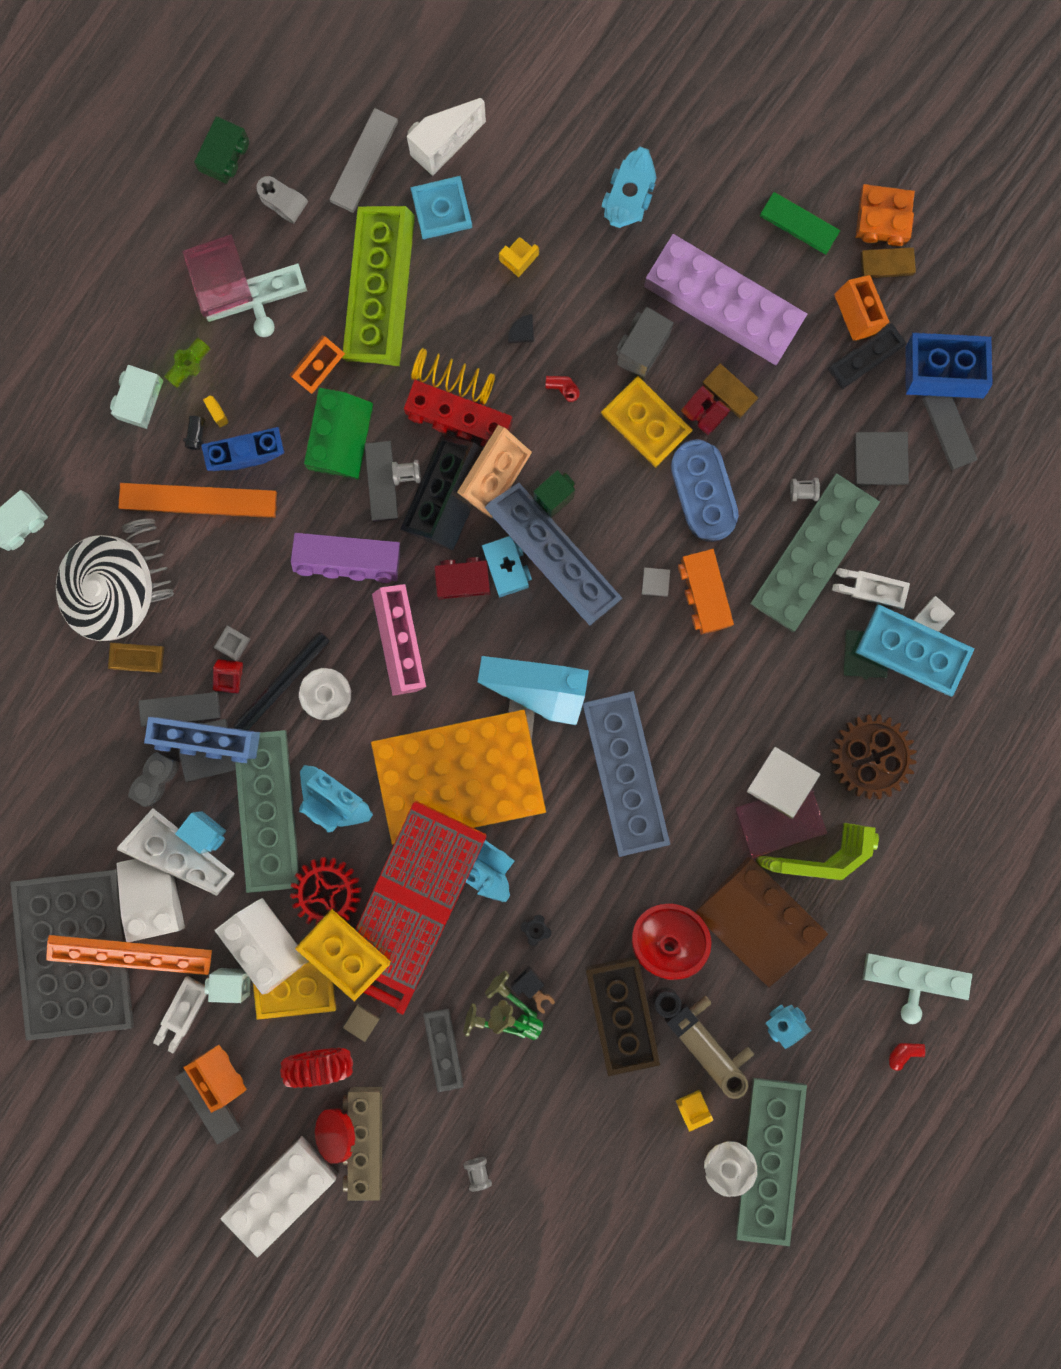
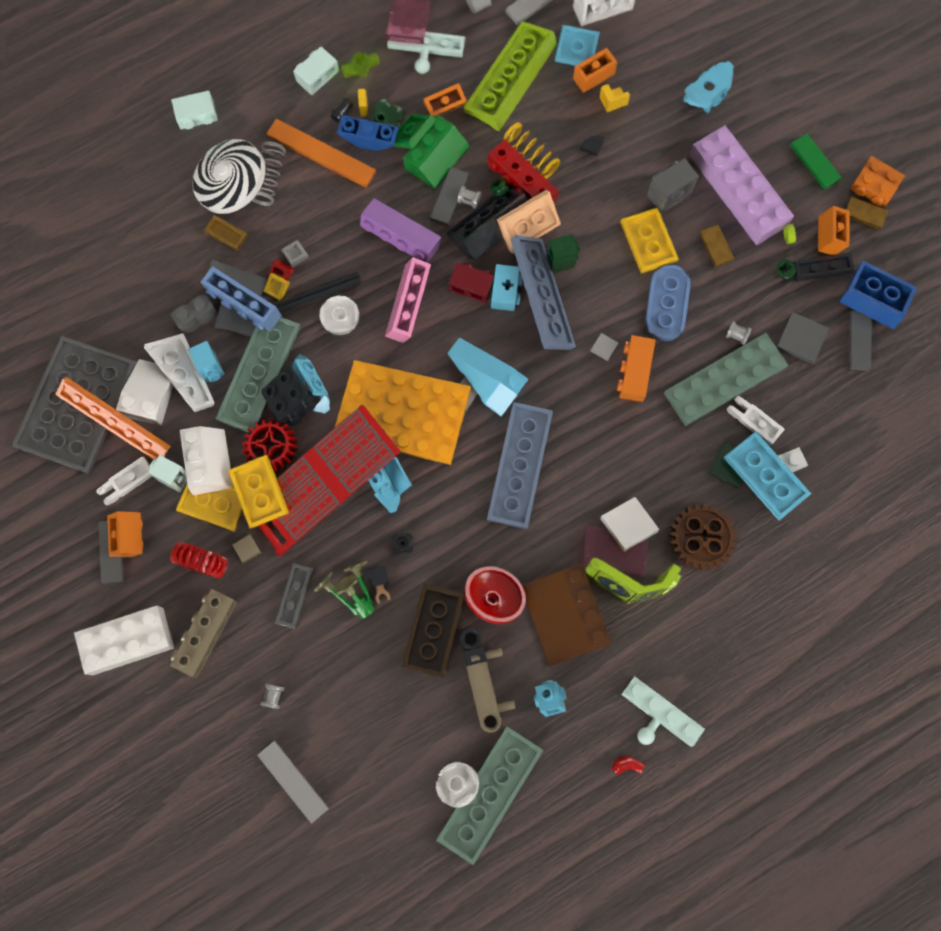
camera: 25 degrees right, 10 degrees down
red tile [315,1108,355,1164] -> none
red arm [545,376,580,402] -> none
yellow panel [676,1090,713,1132] -> none
dark red wheel [681,386,731,435] -> none
none -> light grey tile [257,741,329,824]
none -> black bracket [261,366,321,426]
none -> yellow tile [263,273,290,300]
none -> dark green plate [370,99,405,128]
none -> green tile [394,114,436,149]
none -> dark green bush [489,178,509,196]
none -> orange brick [573,48,617,93]
none -> dark green bush [776,259,796,280]
none -> lime tile [783,224,796,244]

